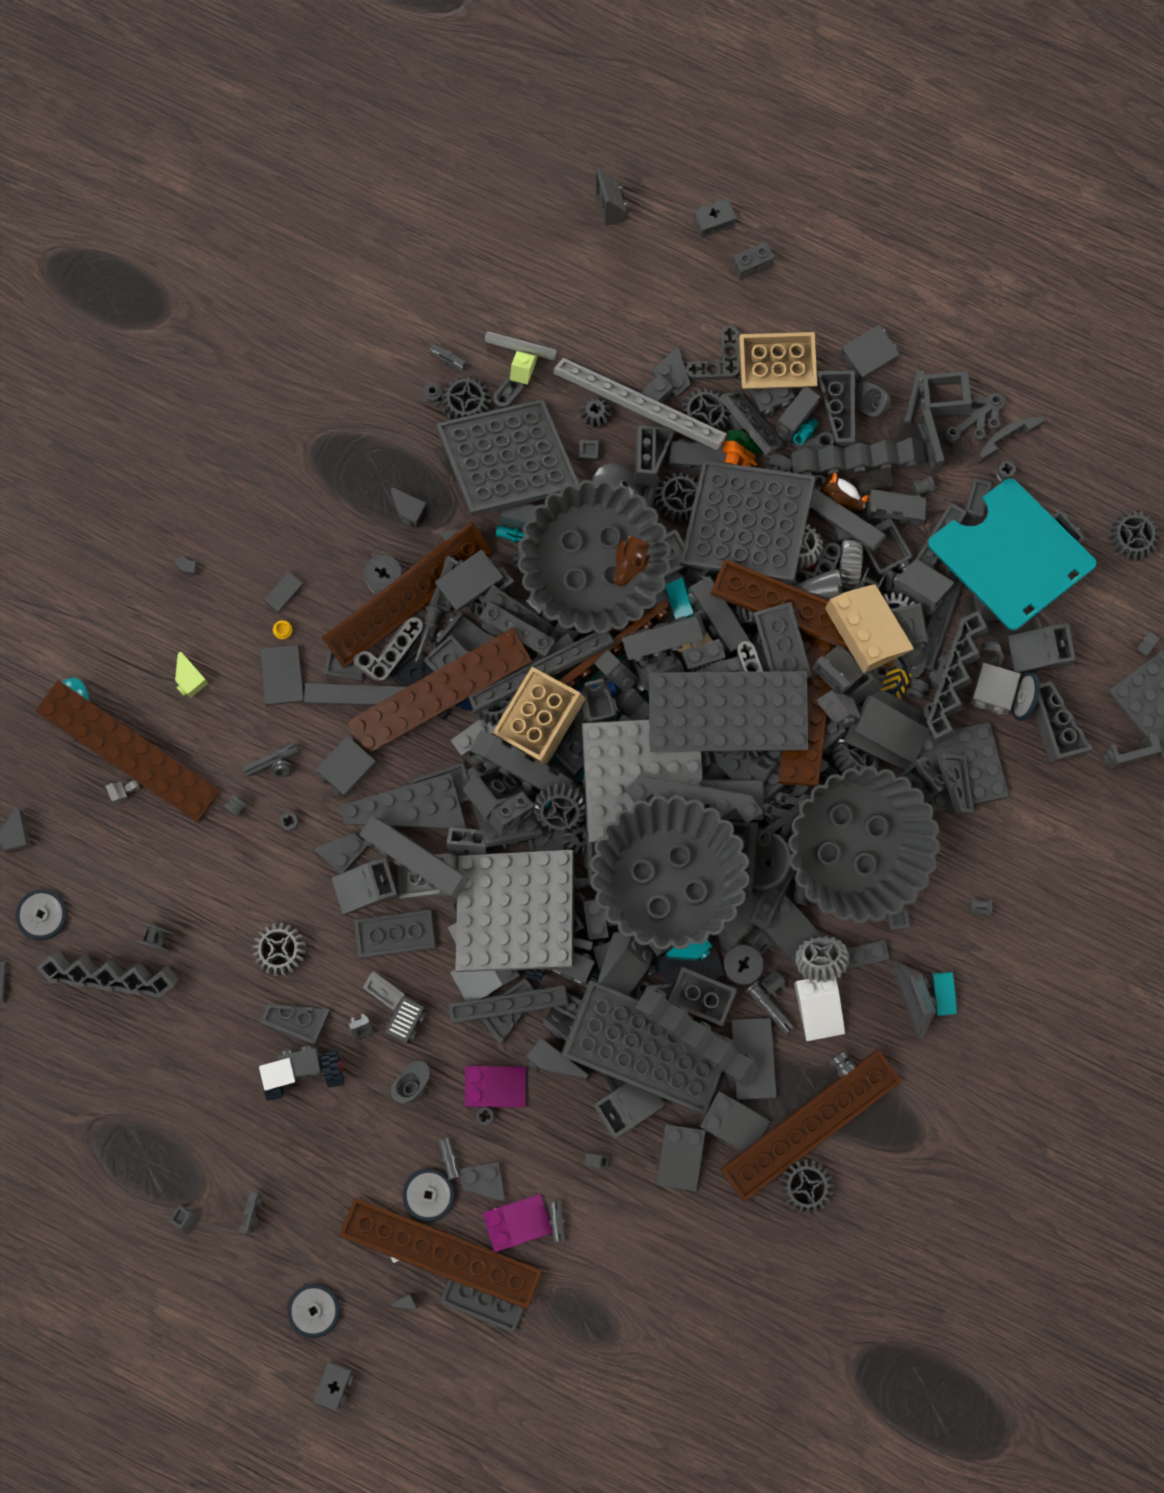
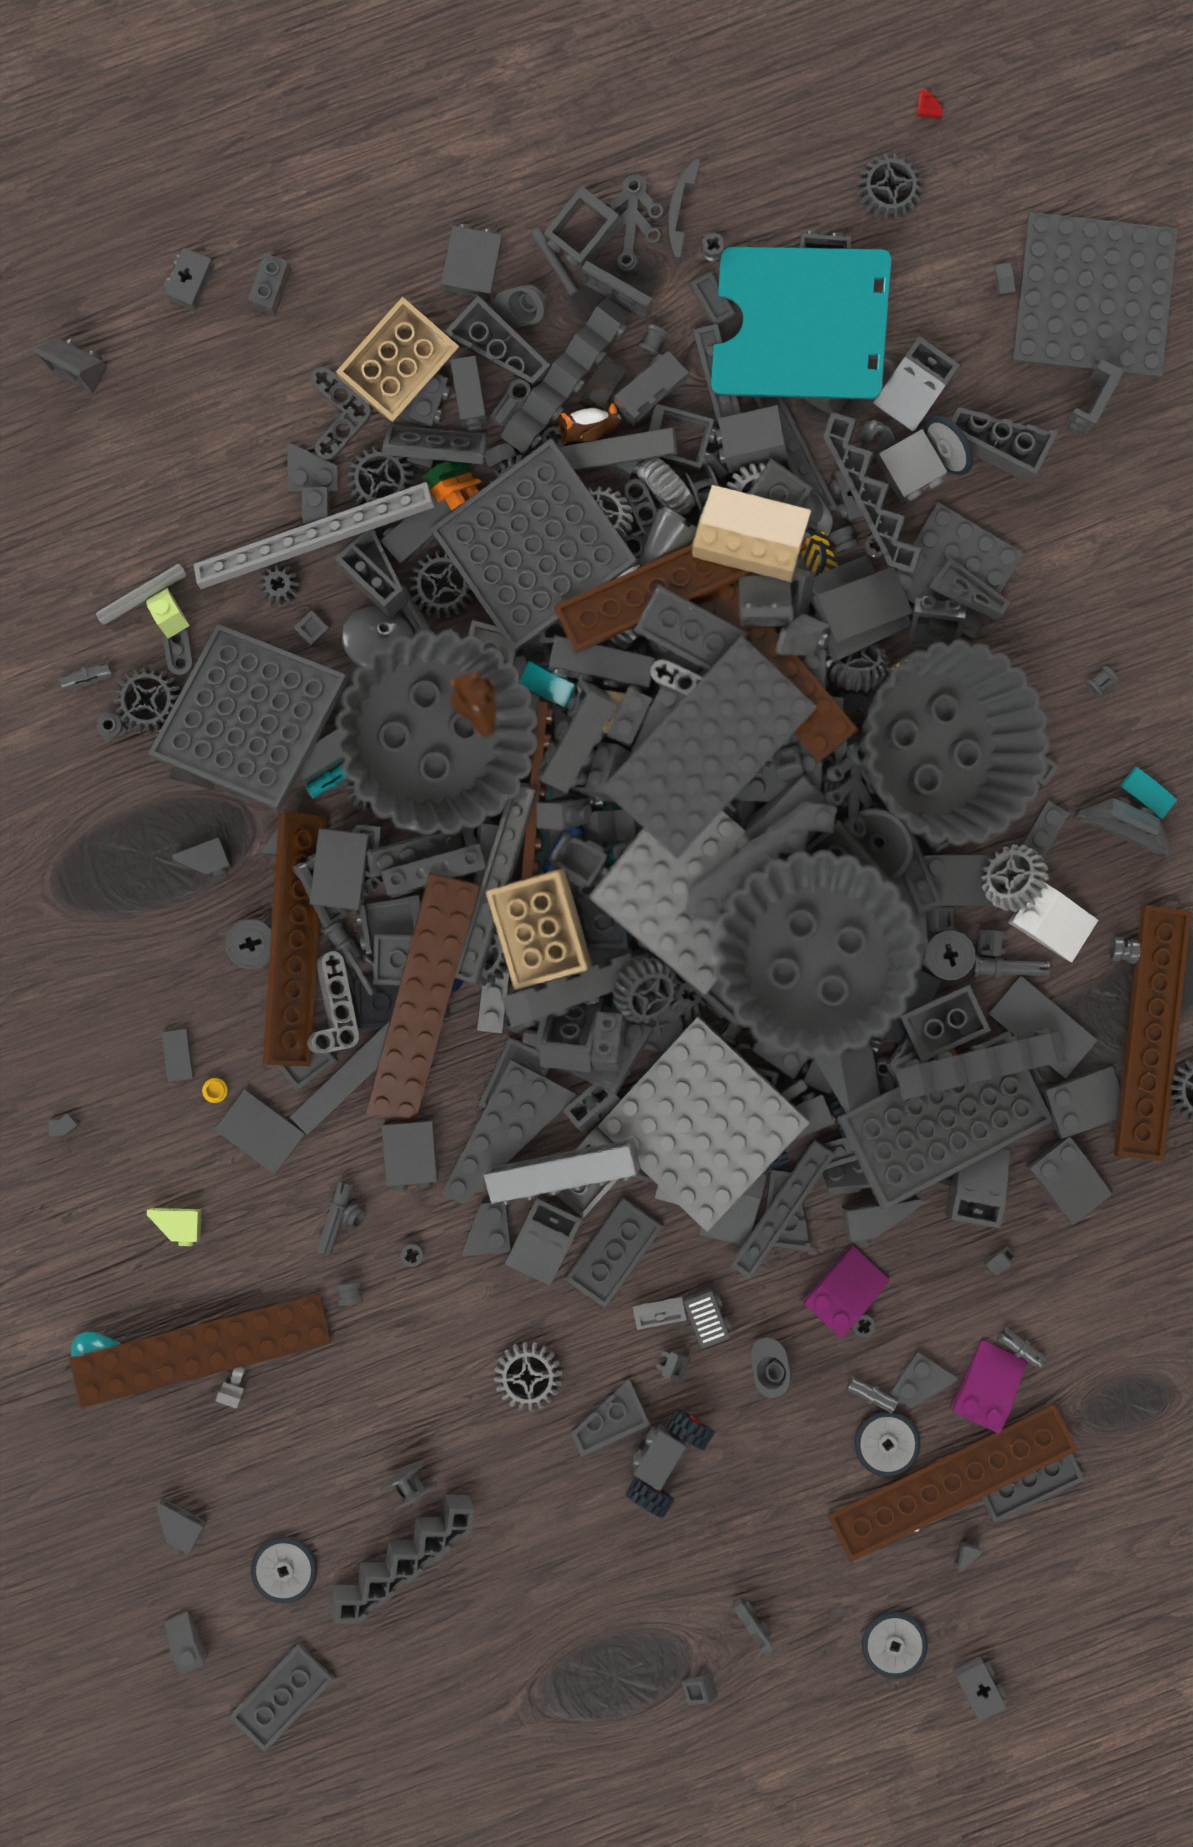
camera: 50 degrees left, 10 degrees up
white sticker [259,1058,295,1090] -> none
teal pin [793,418,818,445] -> none

